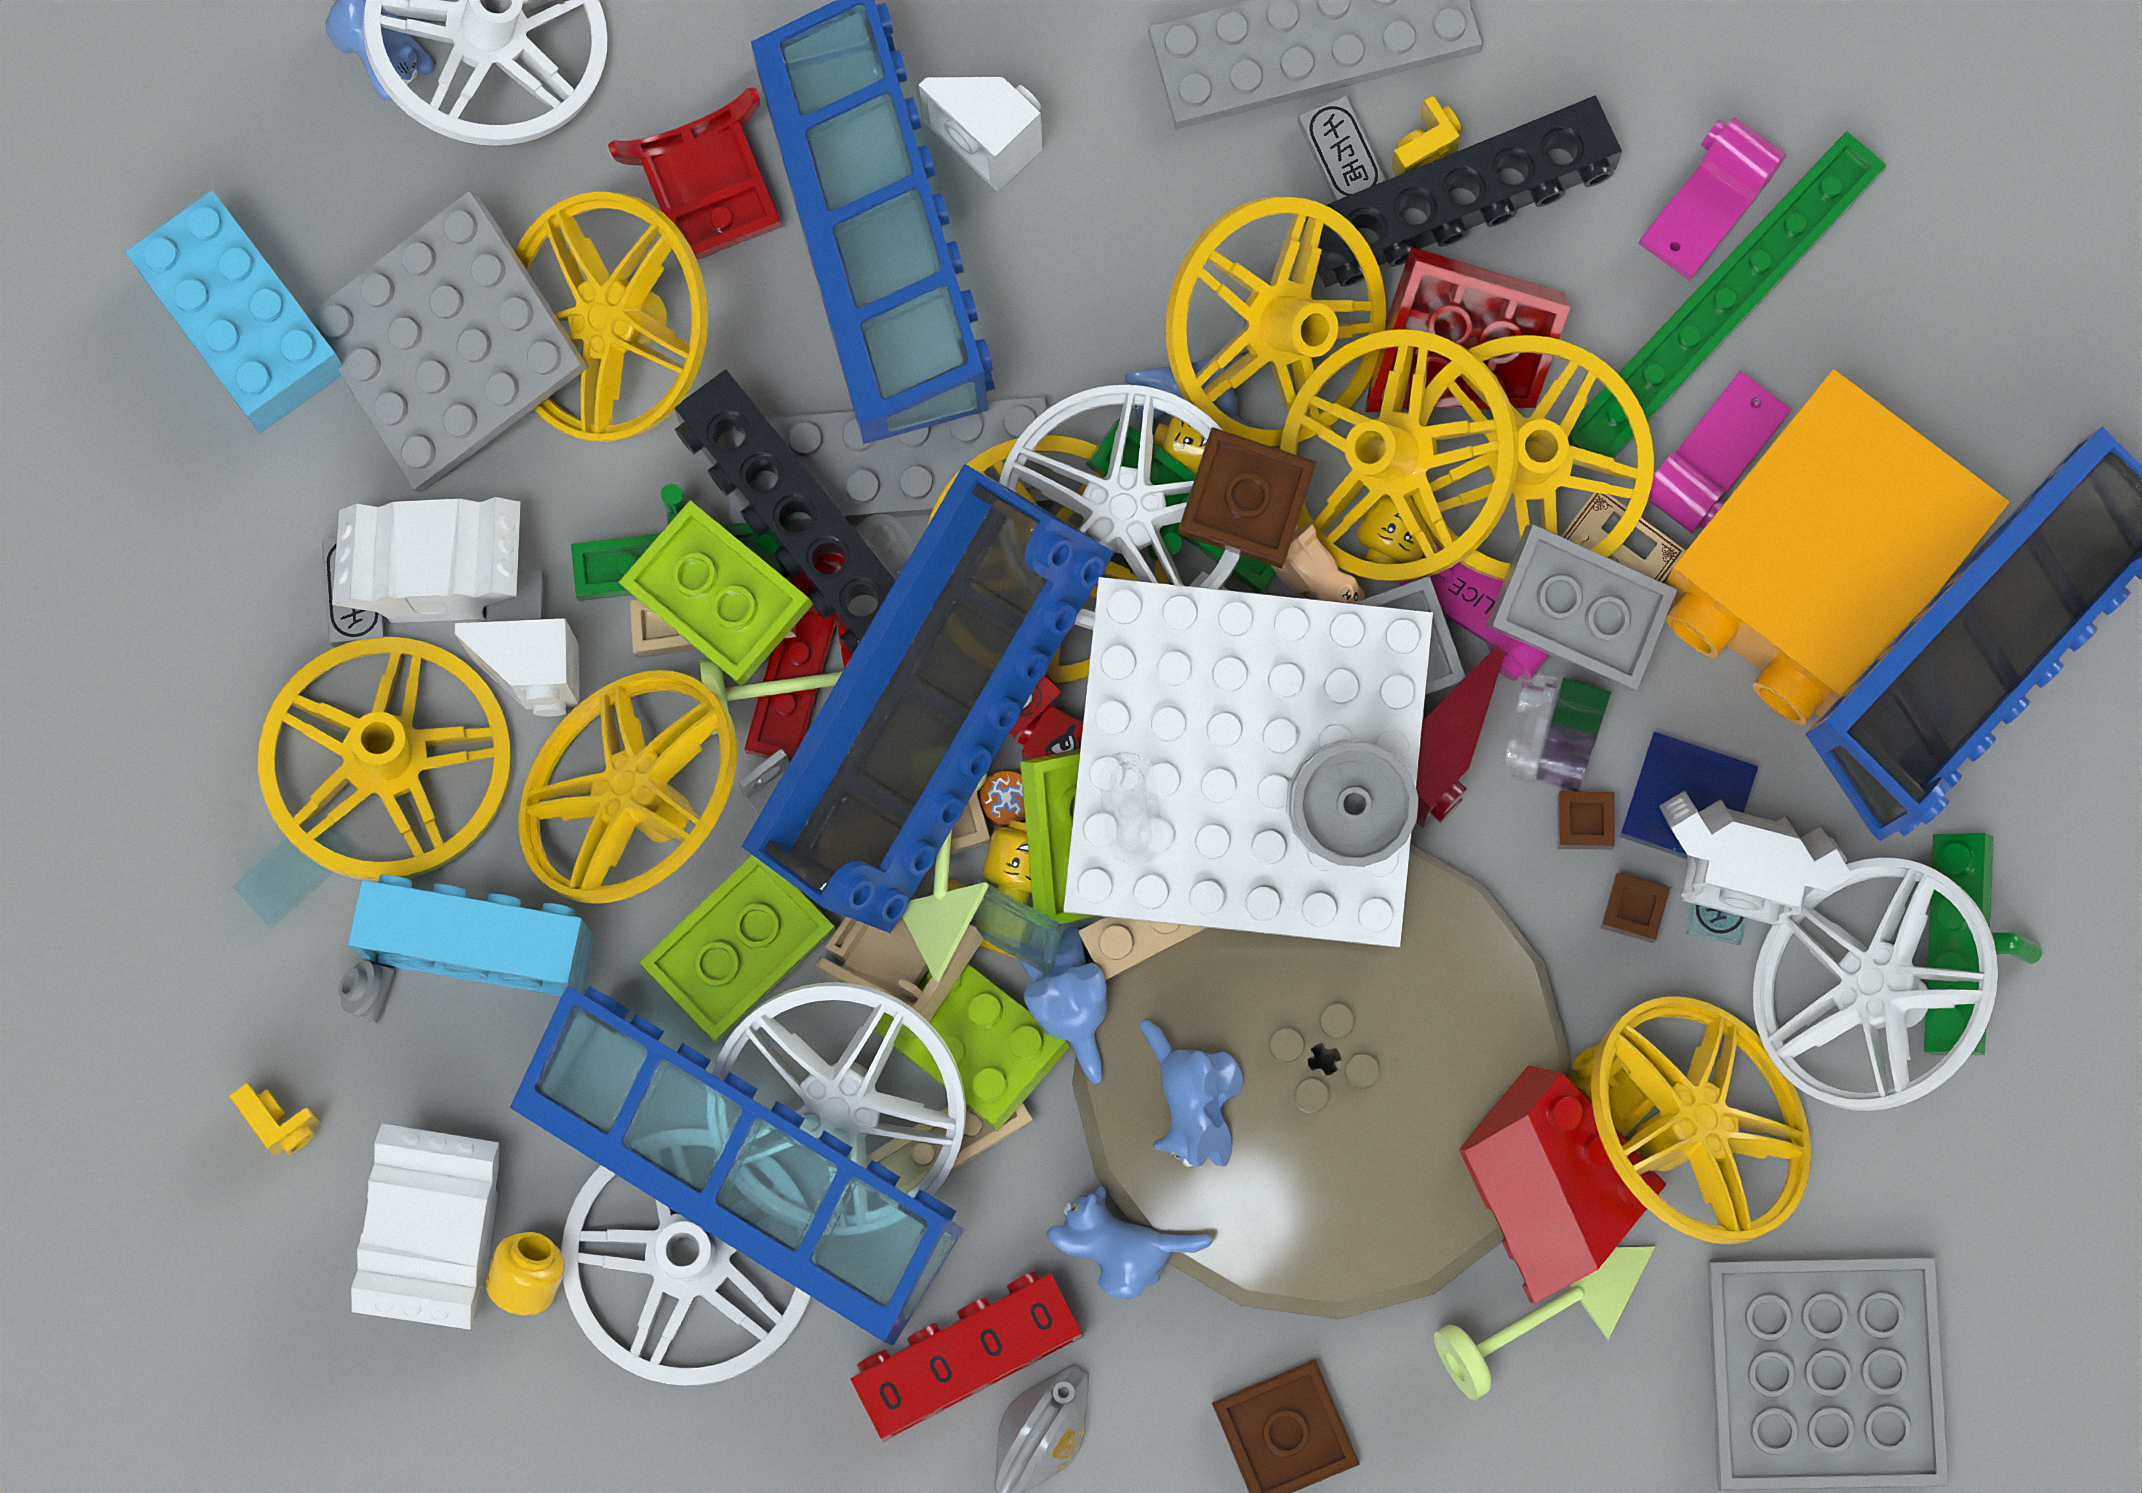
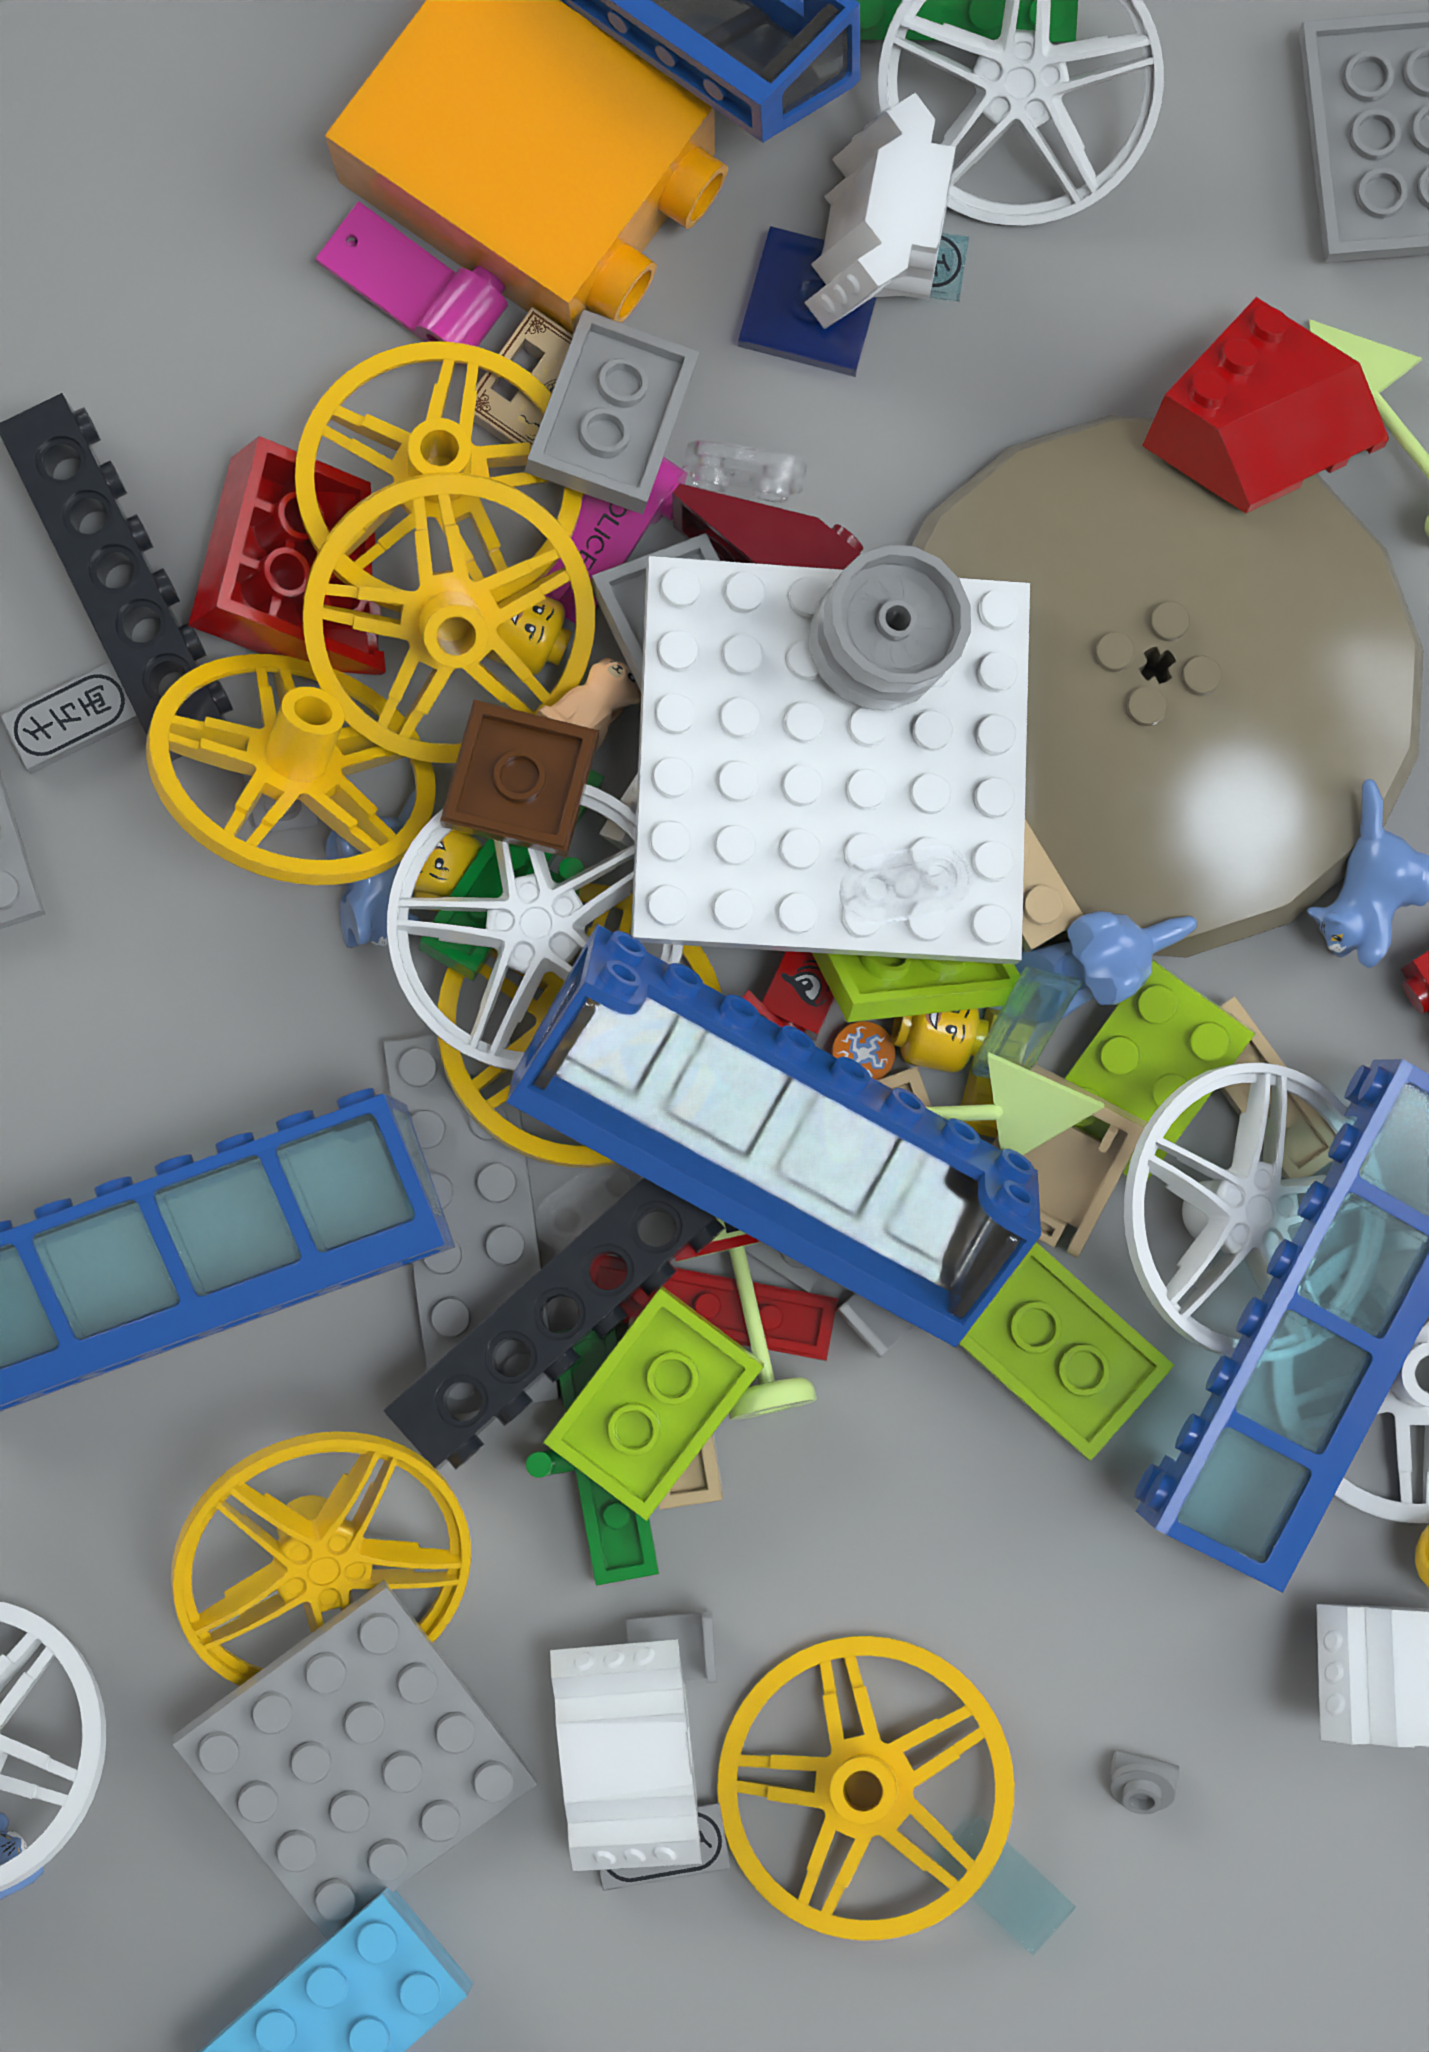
camera: 95 degrees left, 5 degrees up
yellow bracket [229,1083,321,1156] -> none
medium azure brick [348,874,594,997] -> none
white slope [455,619,580,717] -> none
yellow wheel [519,670,737,904] -> none
red piece [608,87,781,260] -> none
white slope [919,77,1043,192] -> none
medium blue animal [1139,1020,1243,1167] -> none
yellow bracket [1392,95,1462,176] -> none
leg [1535,678,1611,791] -> none
reddish brown plate [1557,791,1615,850] -> none
yellow bracket [1567,1043,1655,1137] -> none
green plate [1568,131,1887,473] -> none
yellow wheel [1591,996,1811,1244] -> none
reddish brown plate [1600,872,1670,943] -> none
dark pink door [1638,117,1787,281] -> none

